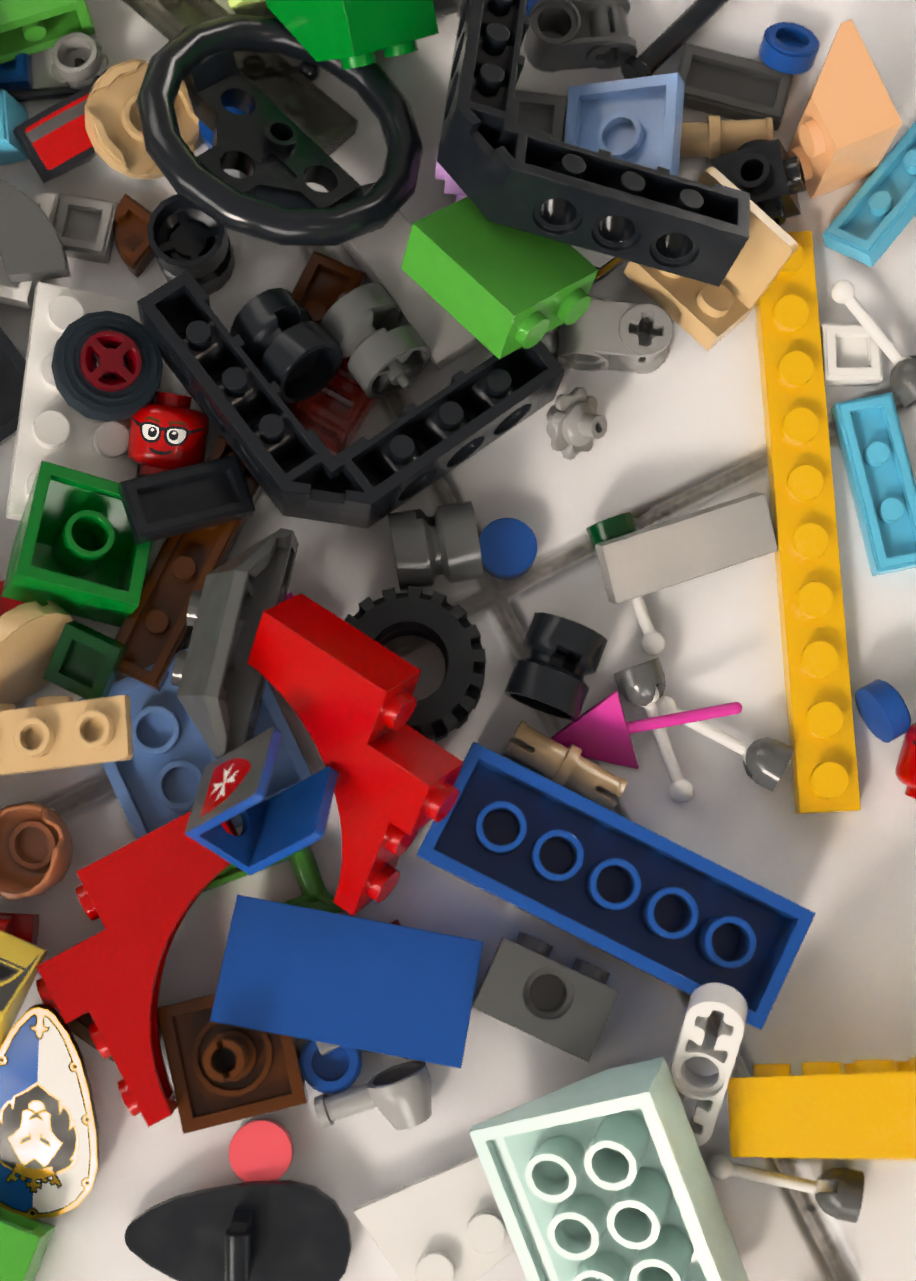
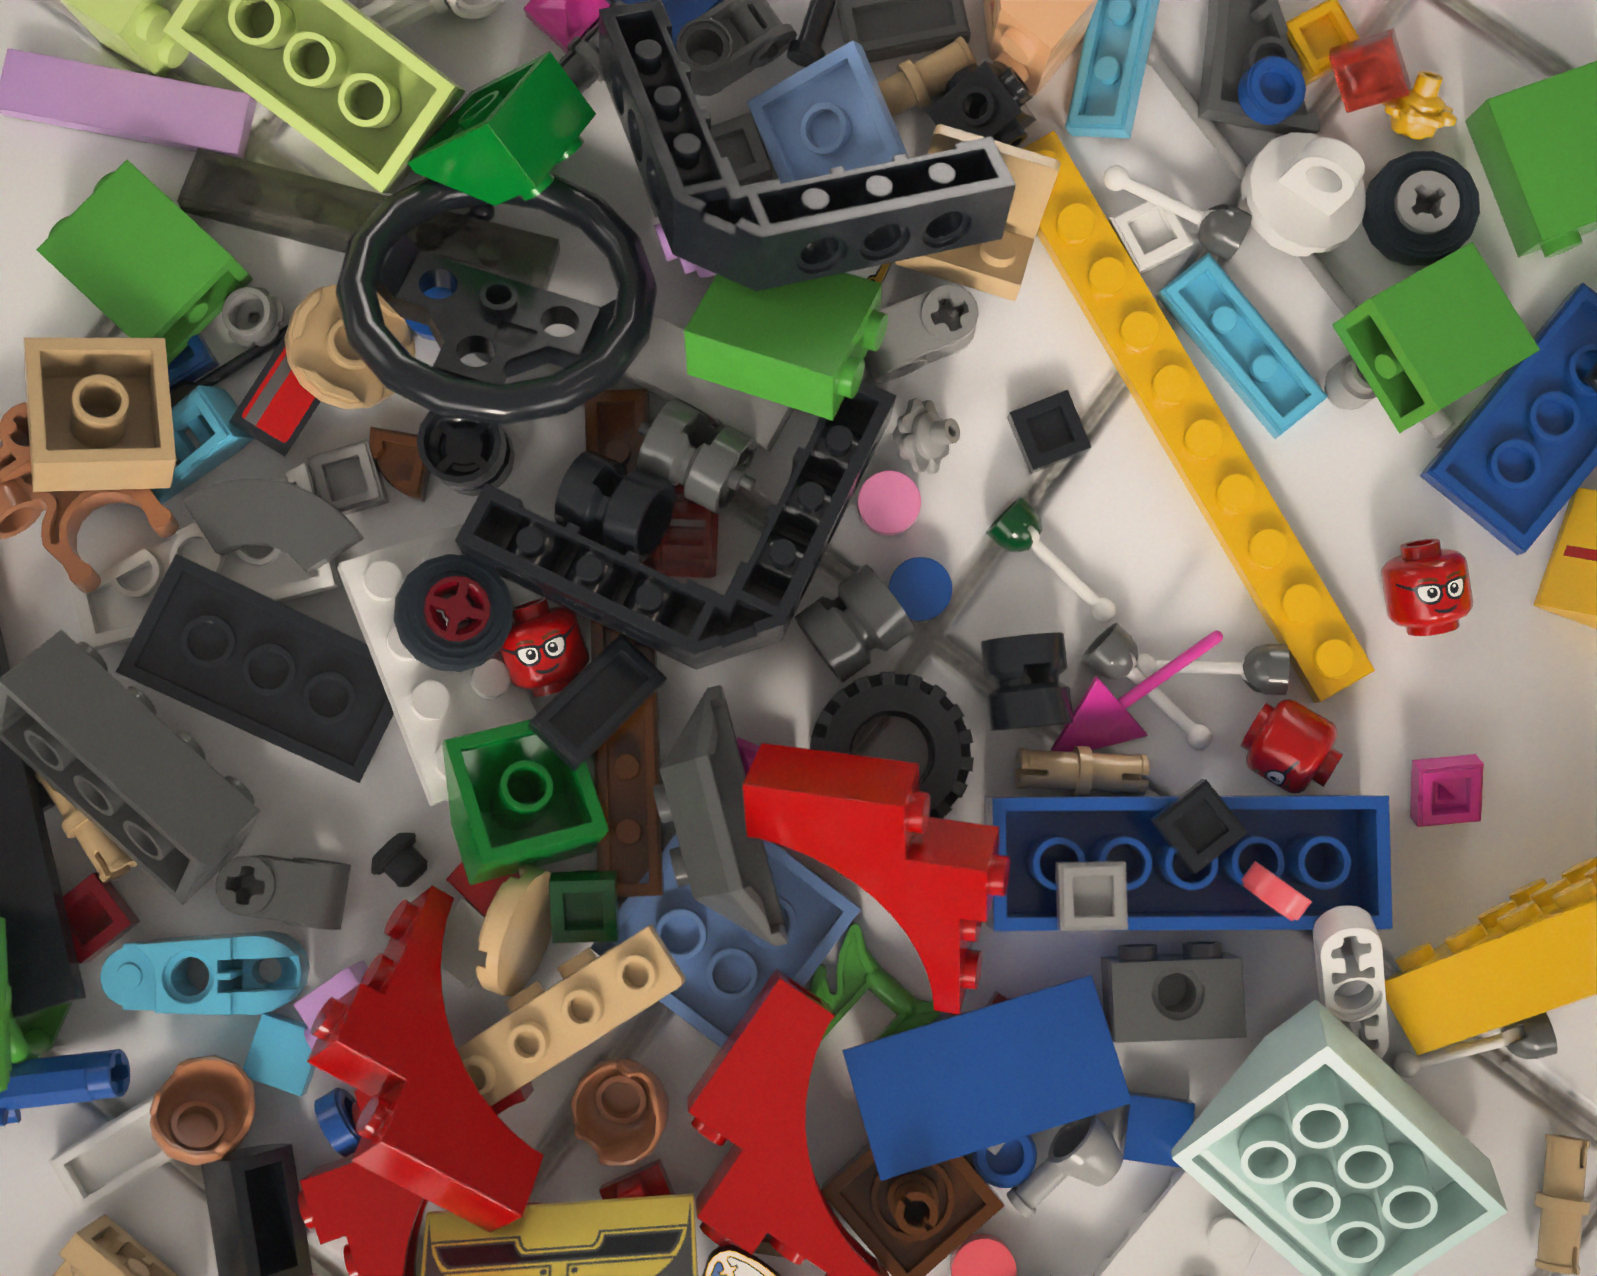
camera: 25 degrees left, 5 degrees up
blue piece [185,727,338,876] -> none
light grey tile [595,492,778,604] -> none
blue tile [855,679,911,743] -> none
none -> bright pink tile [857,471,921,536]
none -> black tile [1007,390,1092,474]
none -> light grey tile [1055,861,1128,931]
none -> blue tile [1120,1091,1195,1168]
none -> black tile [1150,779,1248,874]
none -> red head [1240,699,1343,794]
none -> coral tile [1241,861,1312,921]
none -> dark pink tile [1410,754,1484,827]

